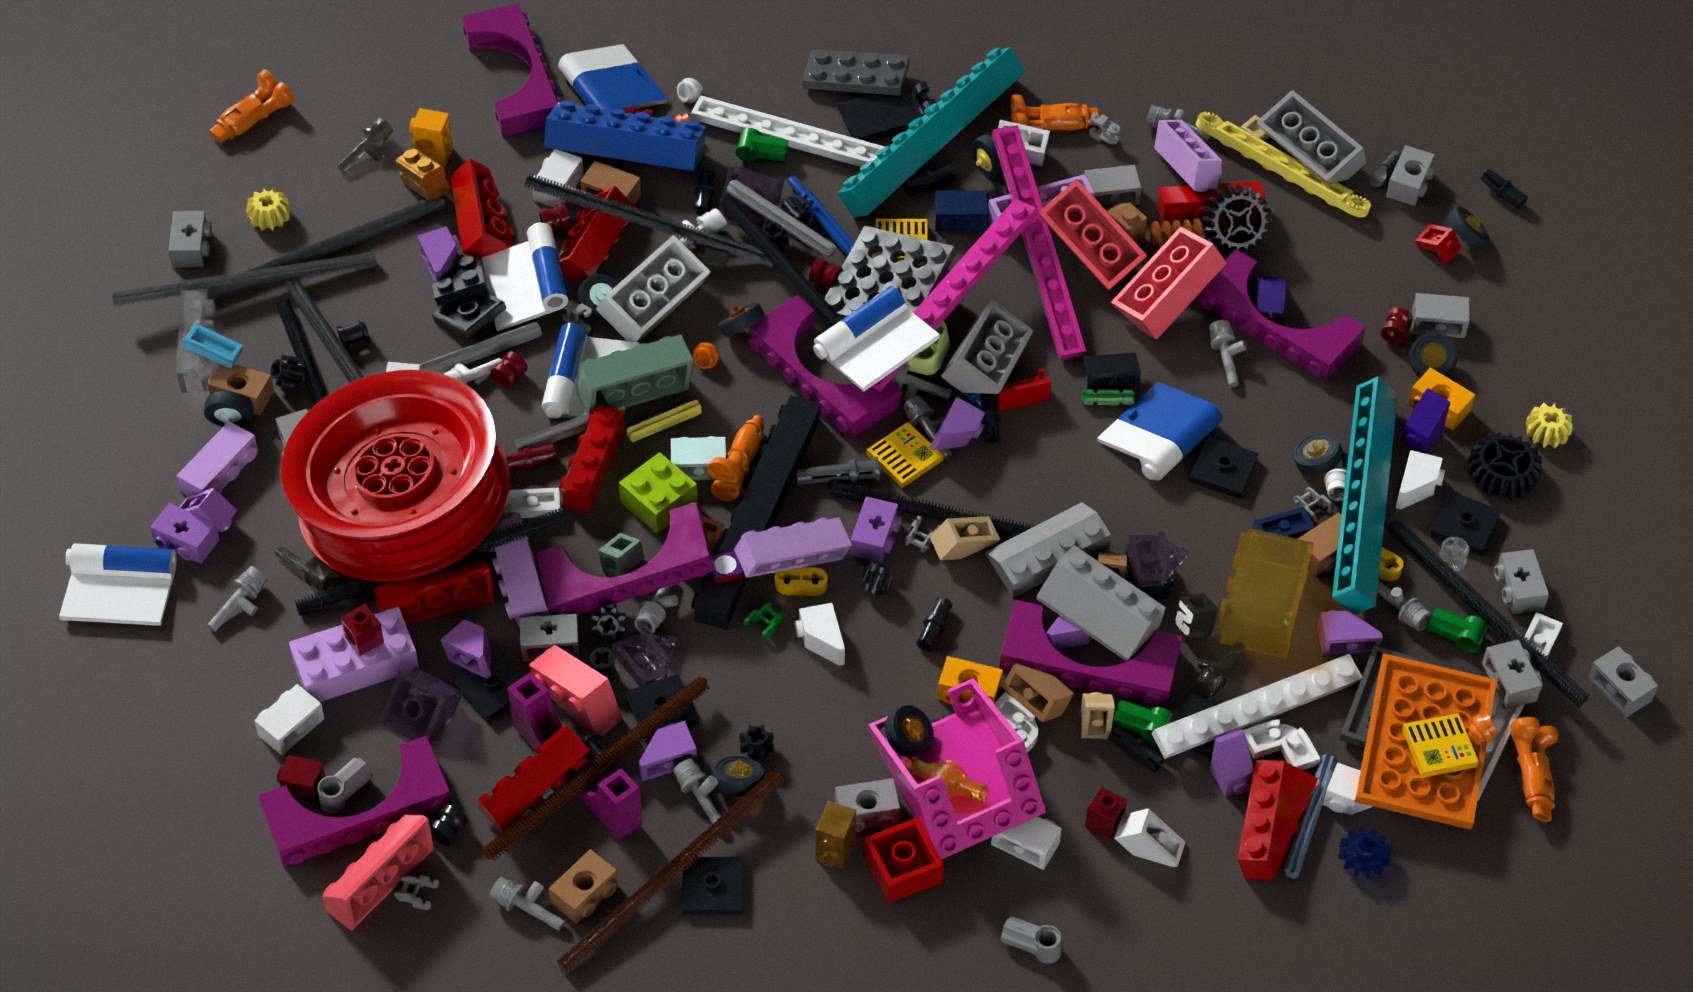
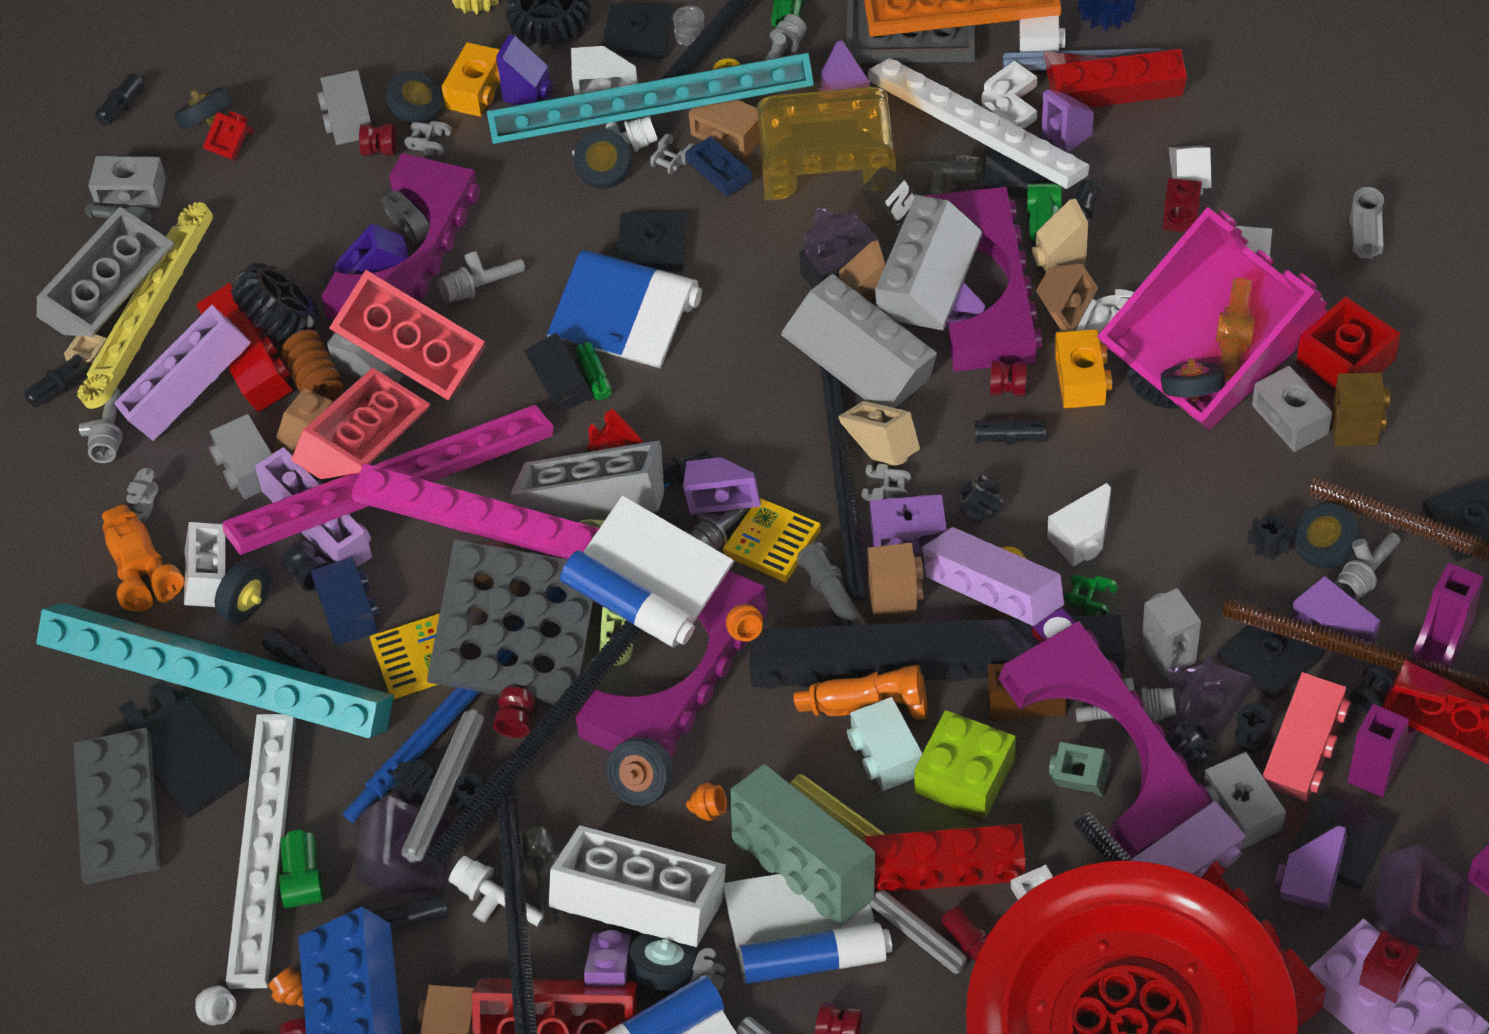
camera: 105 degrees left, 0 degrees up
none -> black axle [24,354,89,408]
none -> flat silver piece [381,190,430,244]
none -> light grey piece [404,121,452,156]
none -> medium lavender plate [584,930,632,987]
none -> orange plate [725,604,763,642]
none -> medium nougat brick [868,543,923,620]
none -> dark red wheel [990,361,1027,397]
none -> light grey brick [1141,588,1201,677]

